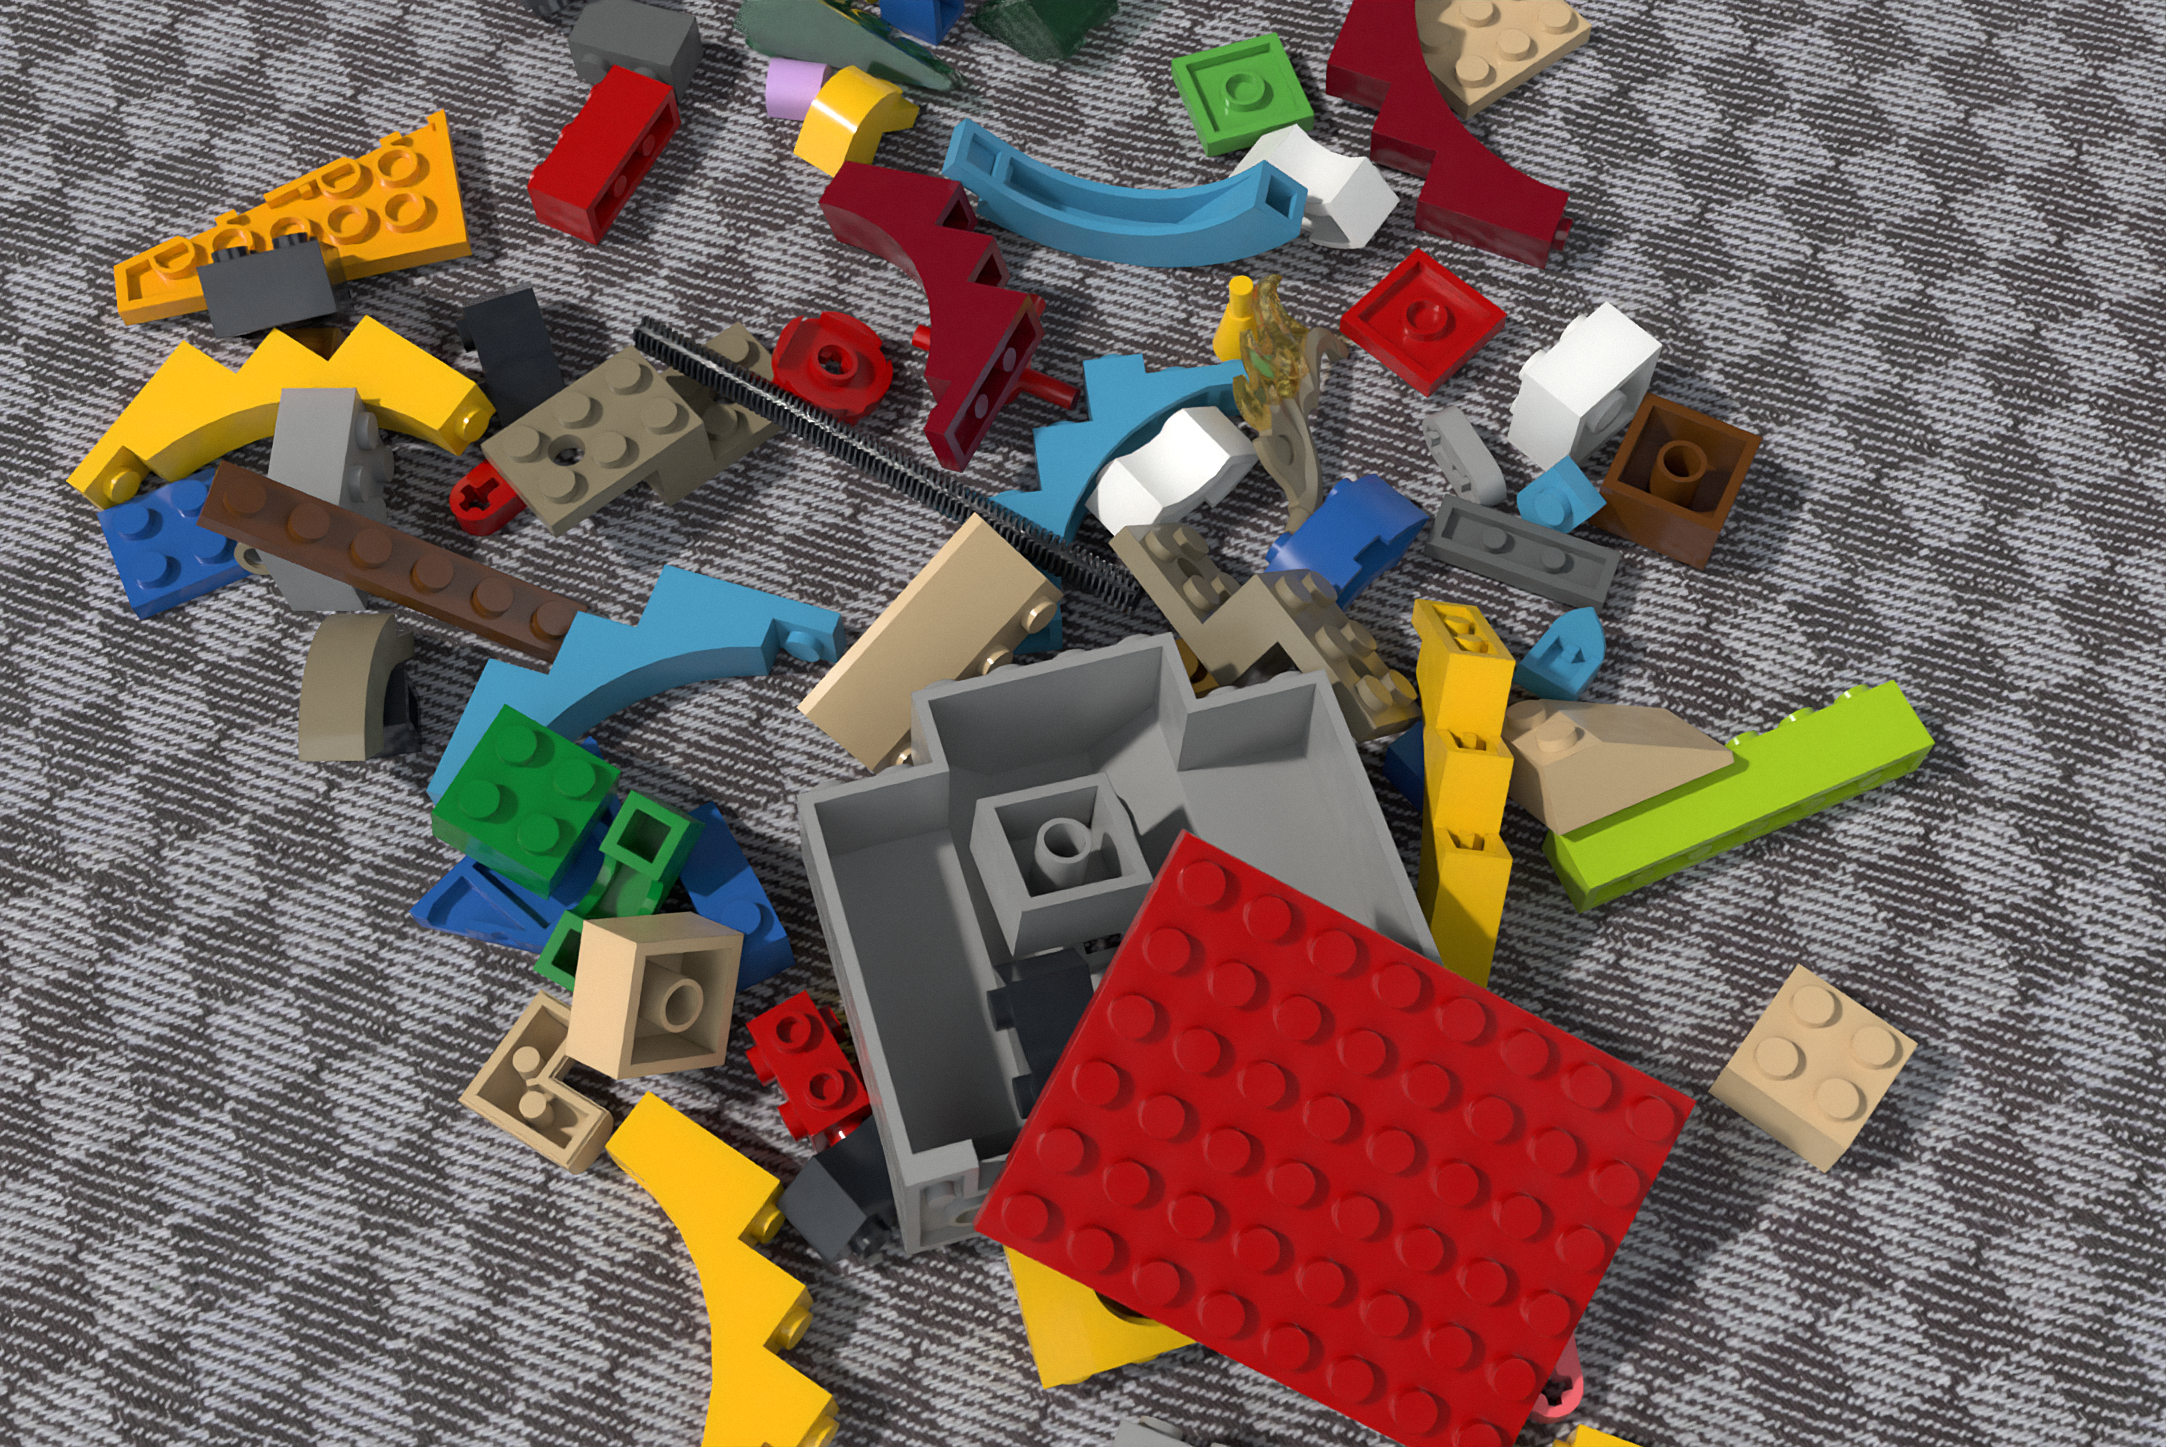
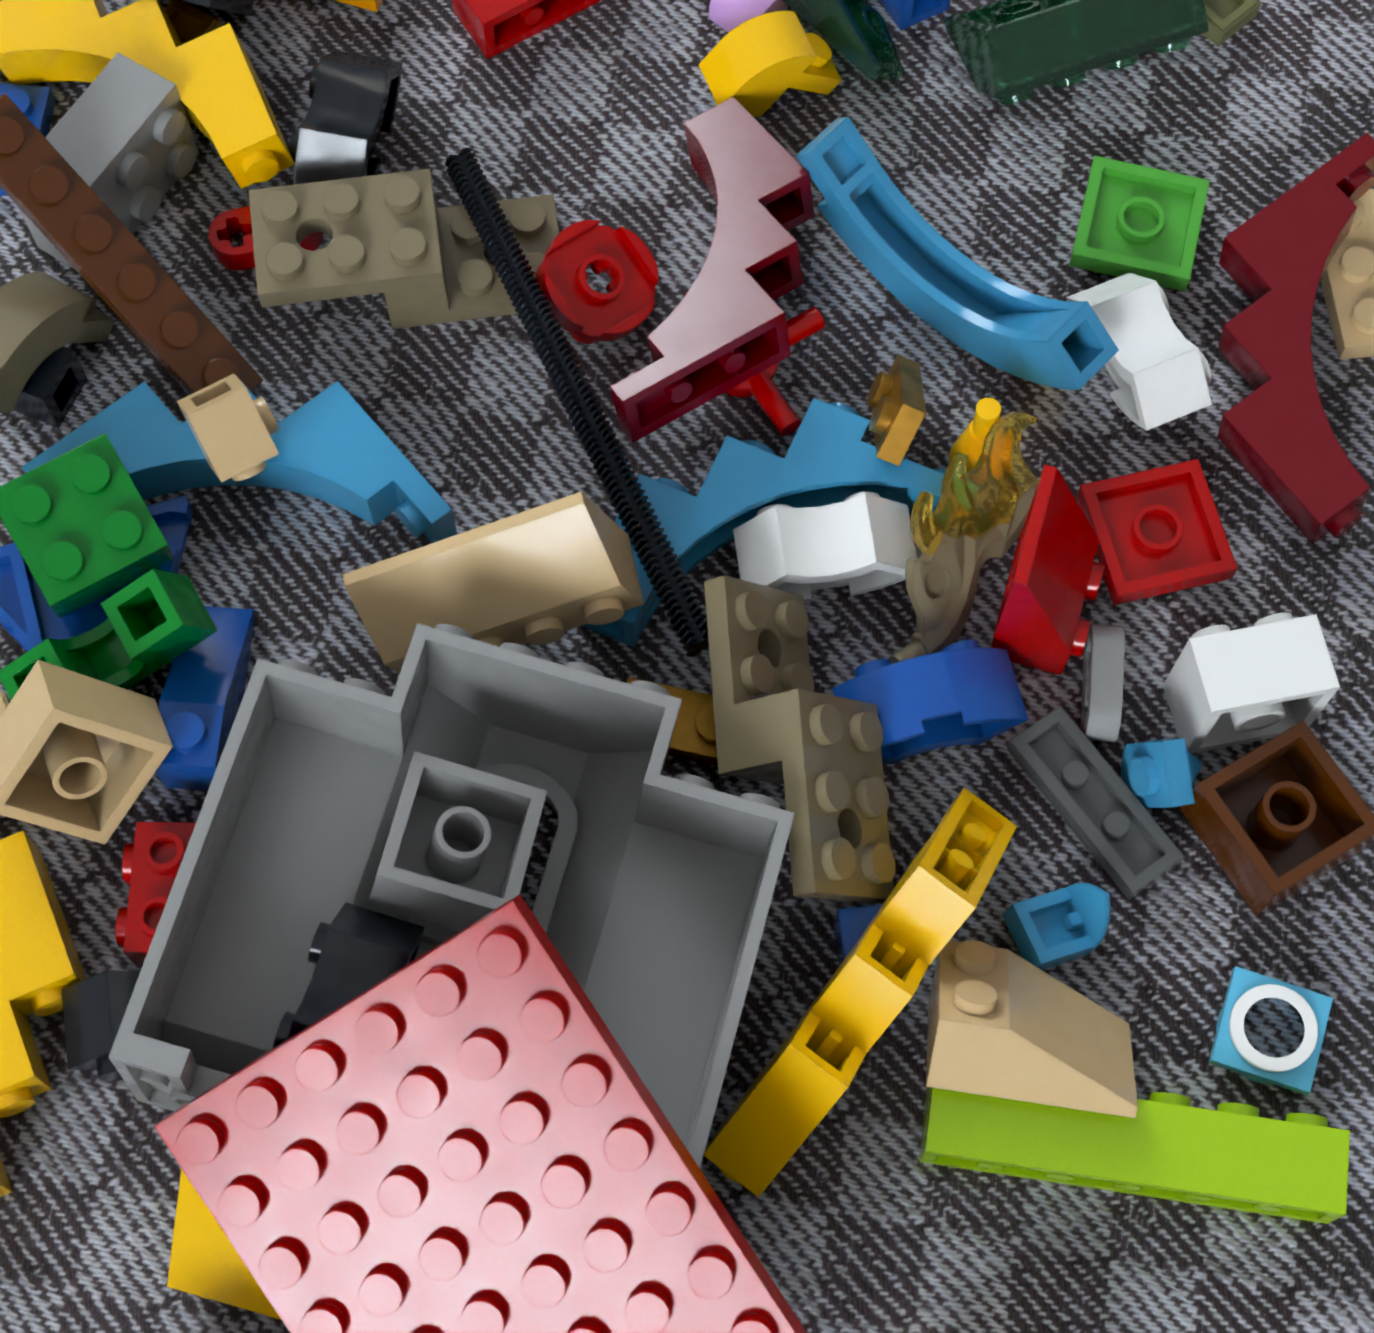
camera: 30 degrees right, 5 degrees up
none -> tan brick [177,374,280,483]
none -> pearl gold plate [867,355,926,466]
none -> red slope [990,464,1104,675]
none -> piece [1208,966,1333,1095]

